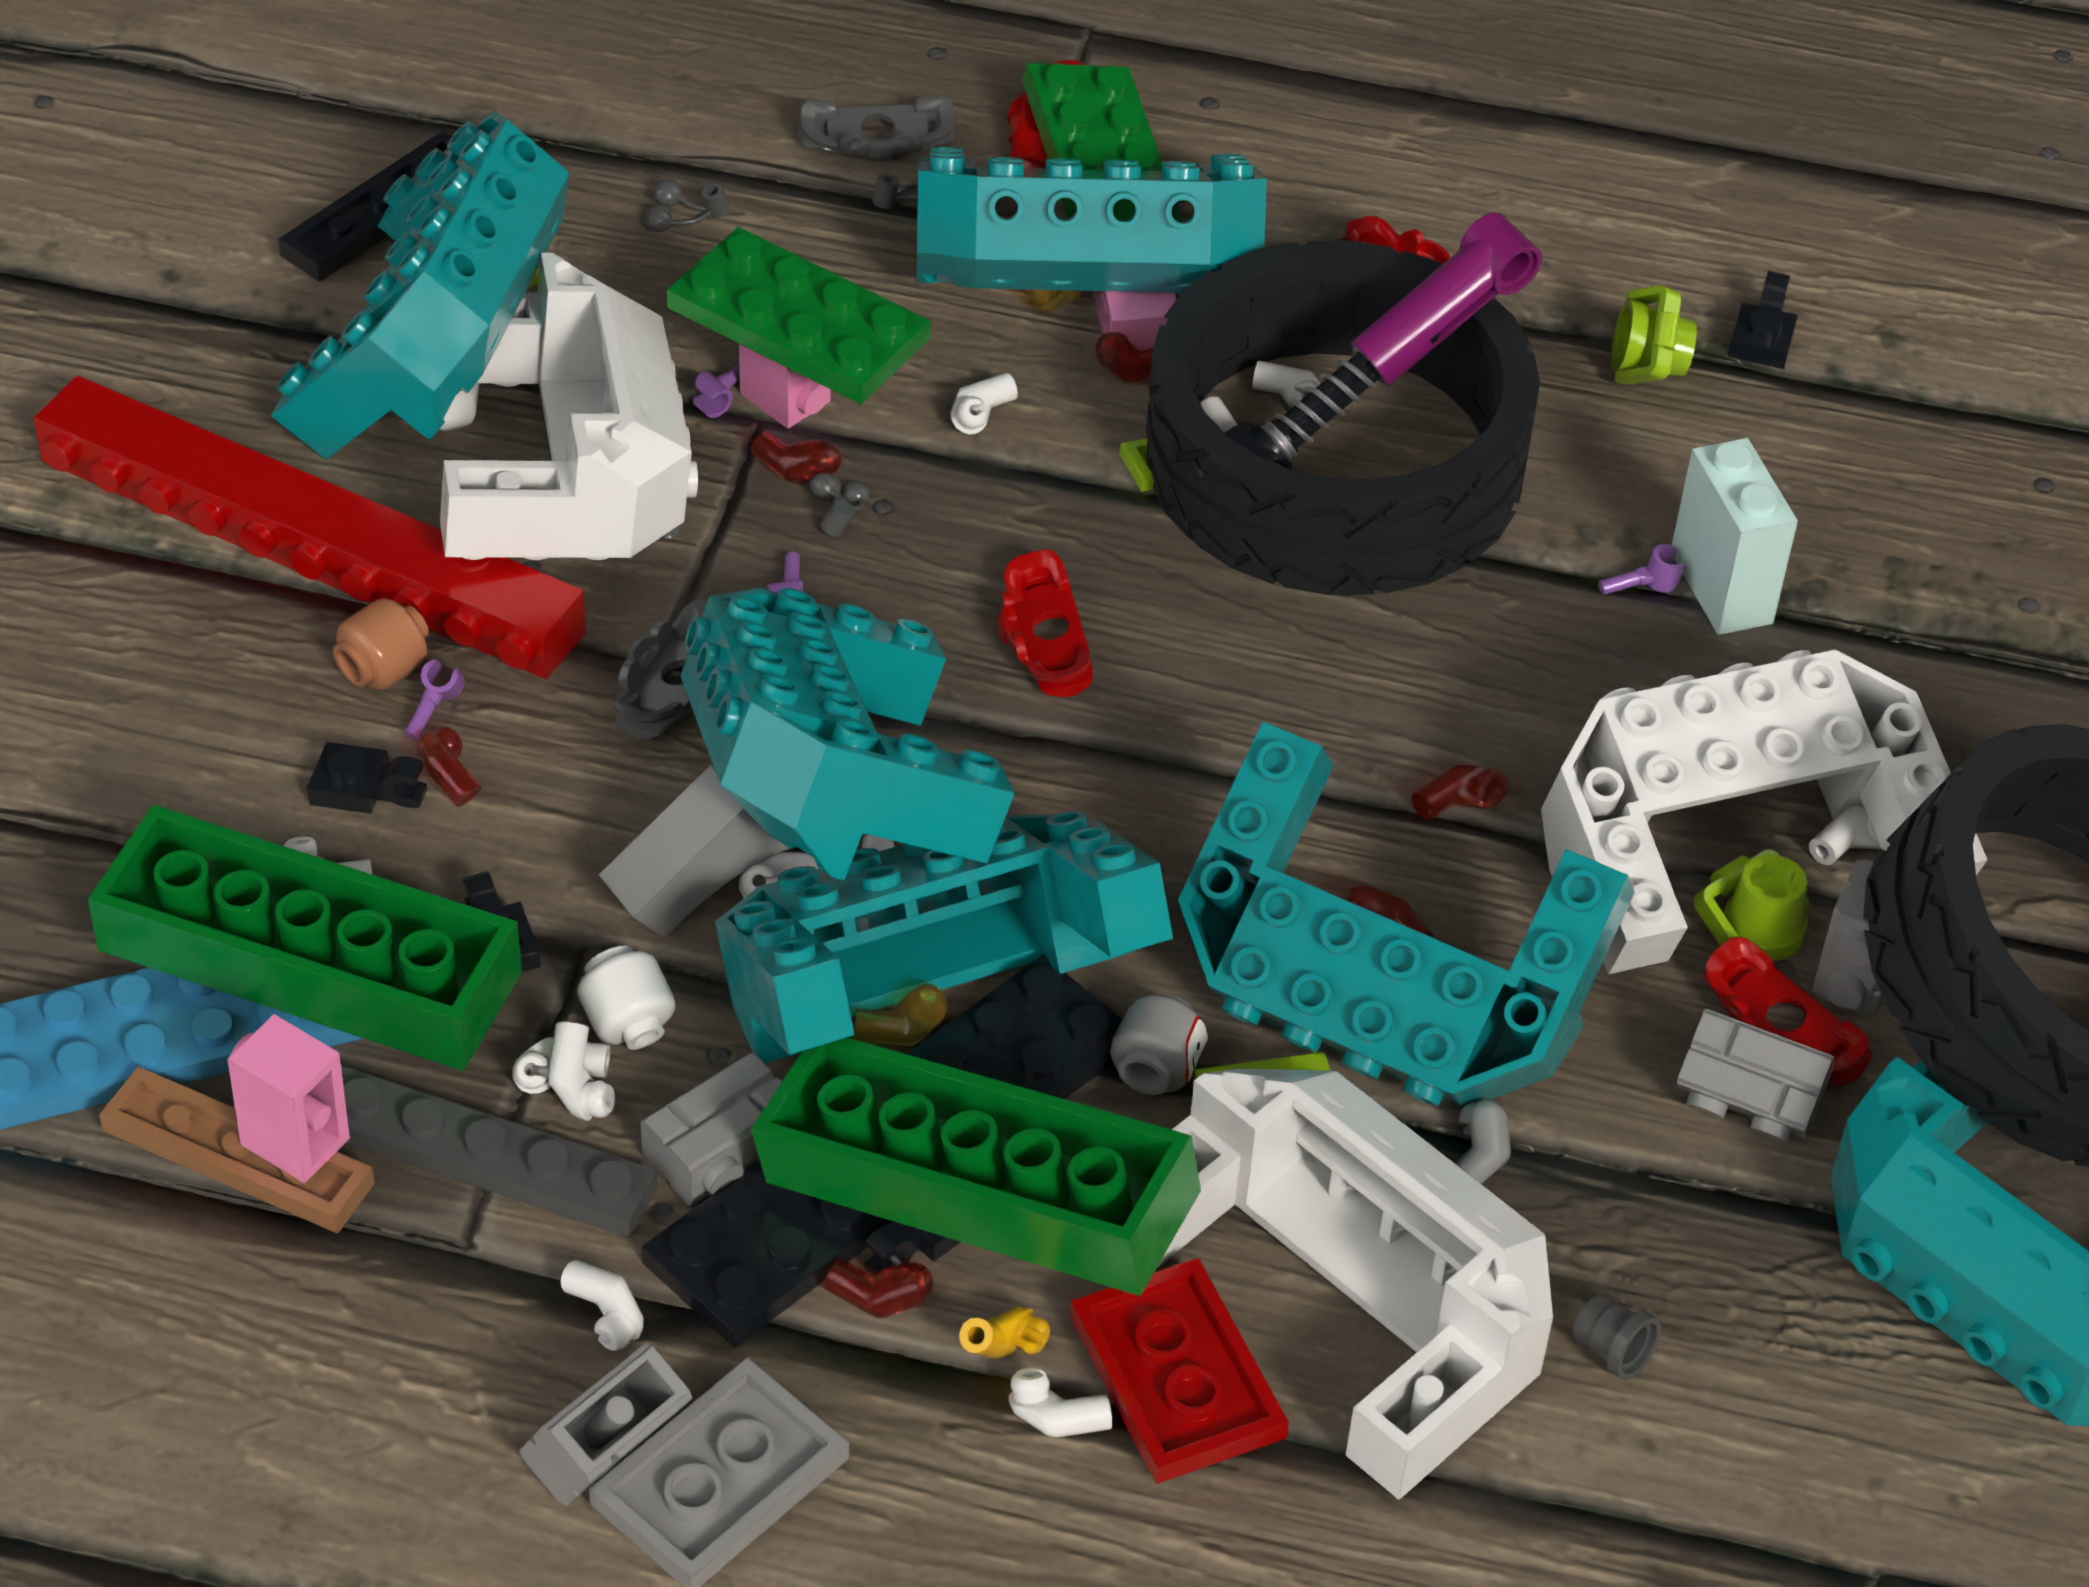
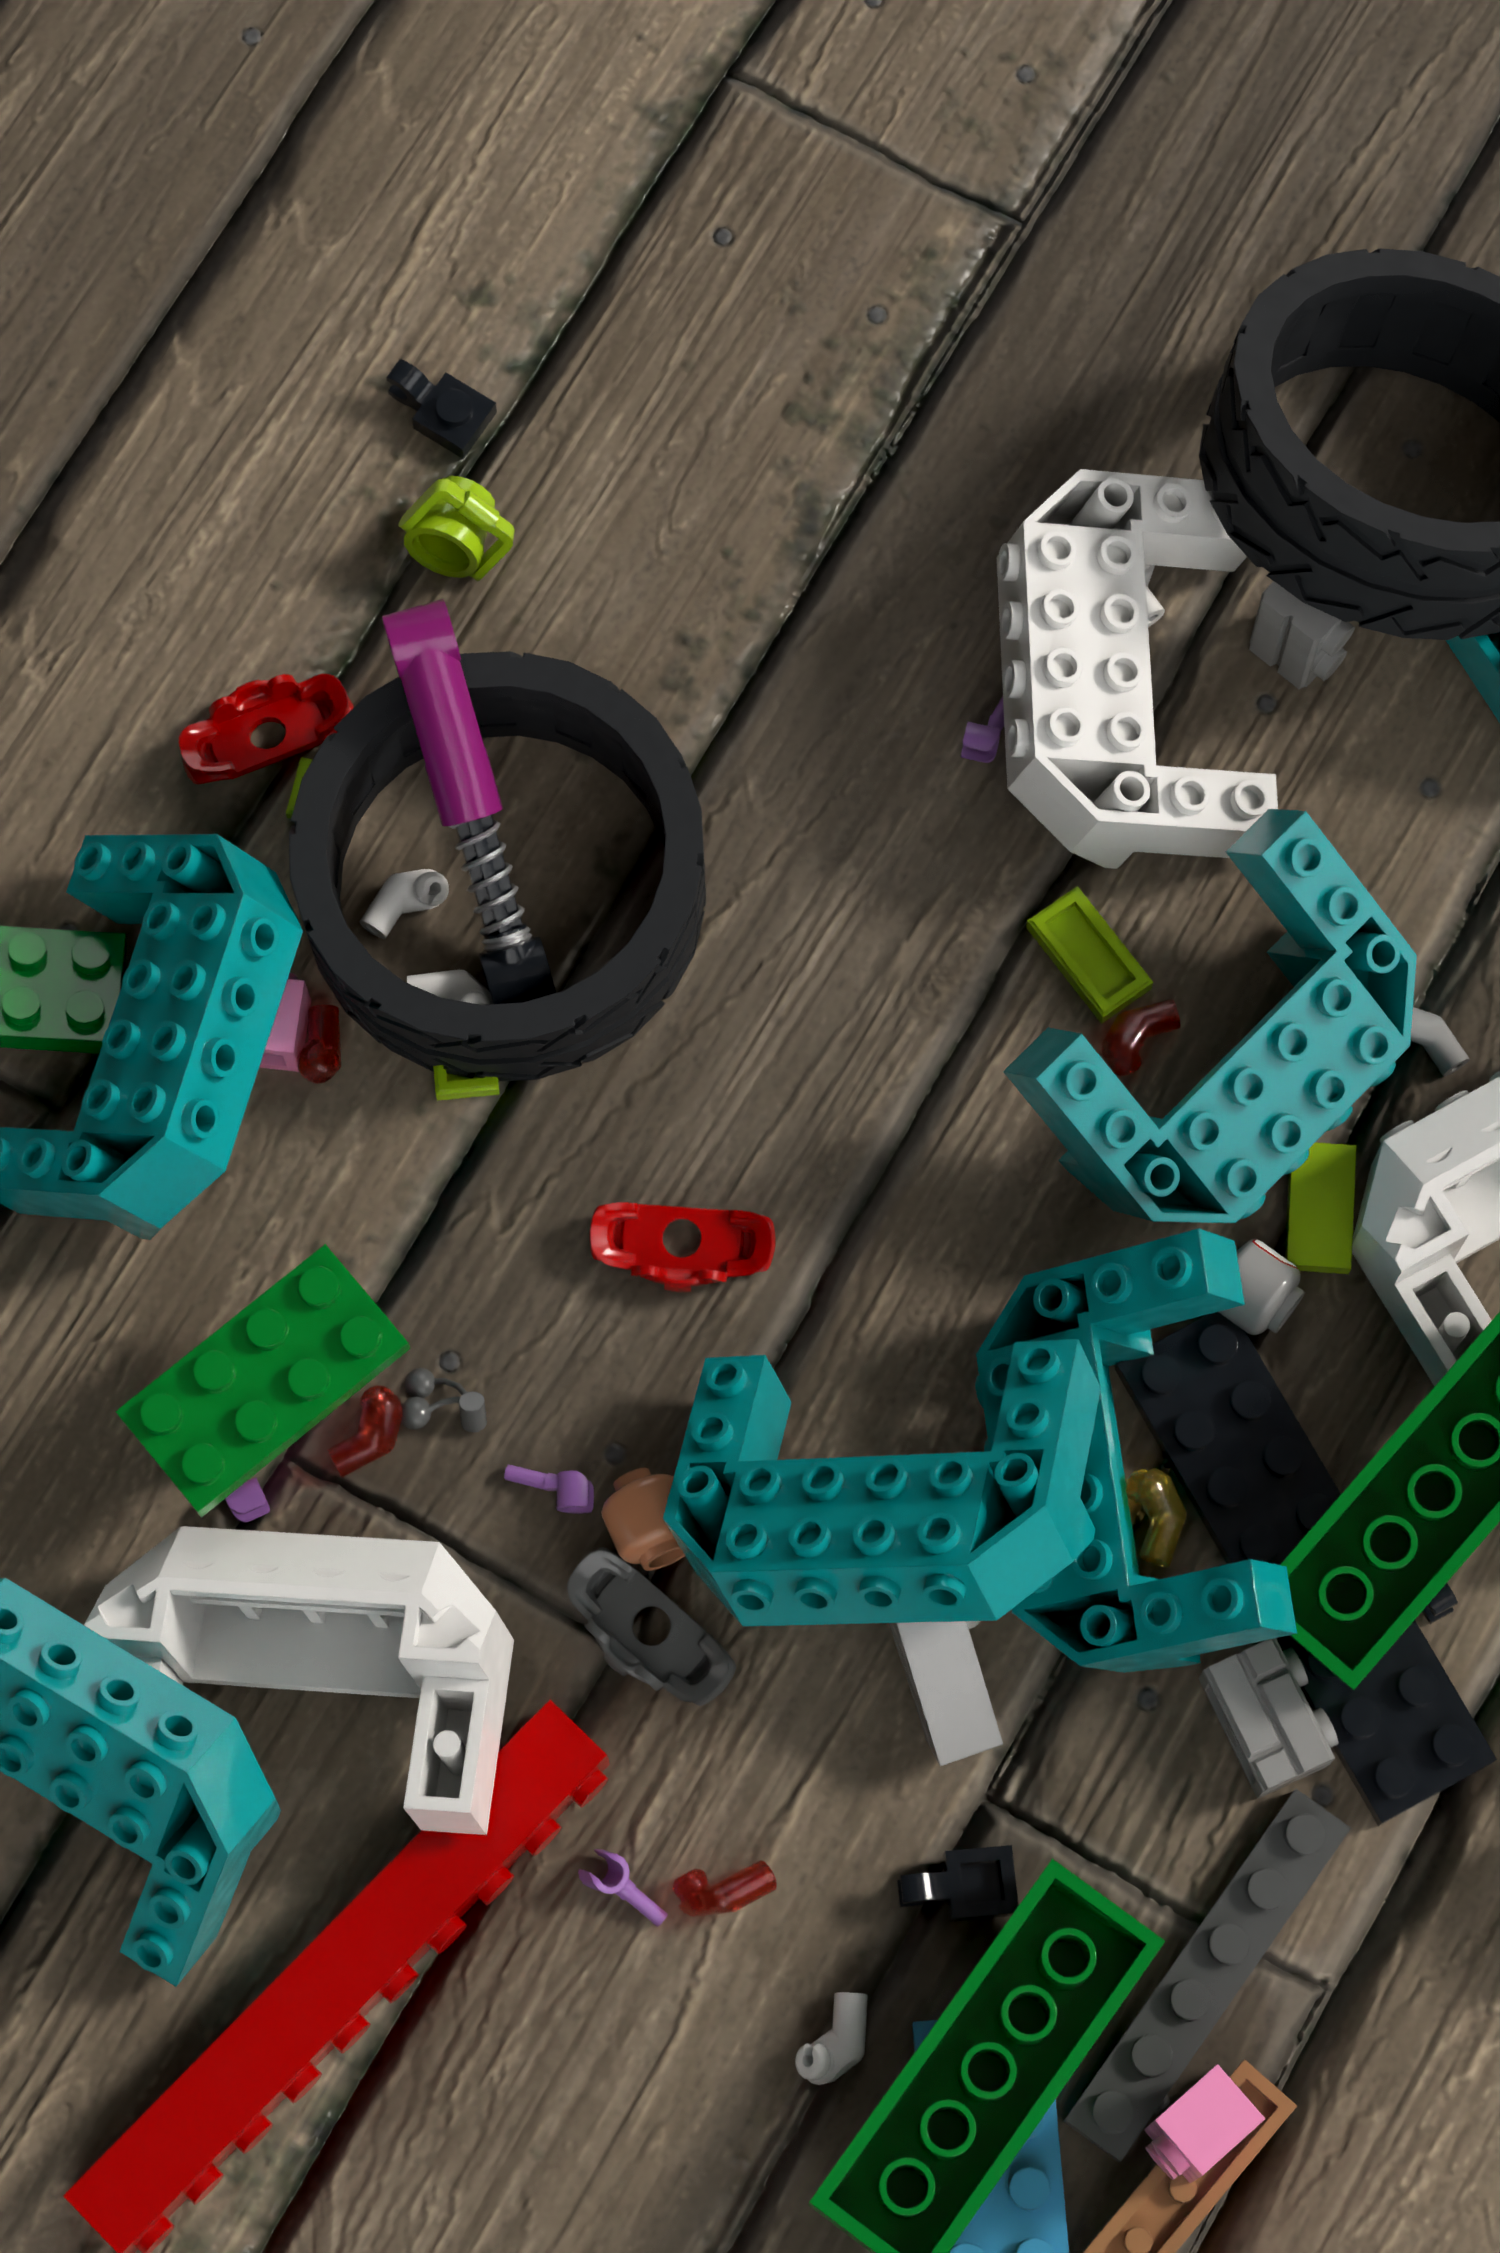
camera: 70 degrees left, 25 degrees up
black plate [307,742,428,814] -> none
nougat head [333,598,429,691] -> none
white arm [512,1037,610,1094] -> none
white arm [548,1022,615,1121] -> none
white arm [561,1260,644,1351] -> none
white head [577,945,676,1050] -> none
clear red arm [824,1259,934,1319] -> none
white arm [950,372,1018,435] -> none
clear red arm [1411,764,1509,820] -> none
medium lavender hand [1598,544,1686,595] -> none
light aqua brick [1672,438,1798,635] -> none
light grey brick [1677,1008,1835,1143] -> none
lime piece [1693,849,1810,961] -> none
red piece [1702,937,1872,1086] -> none
none -> lime tile [1026,886,1153,1024]

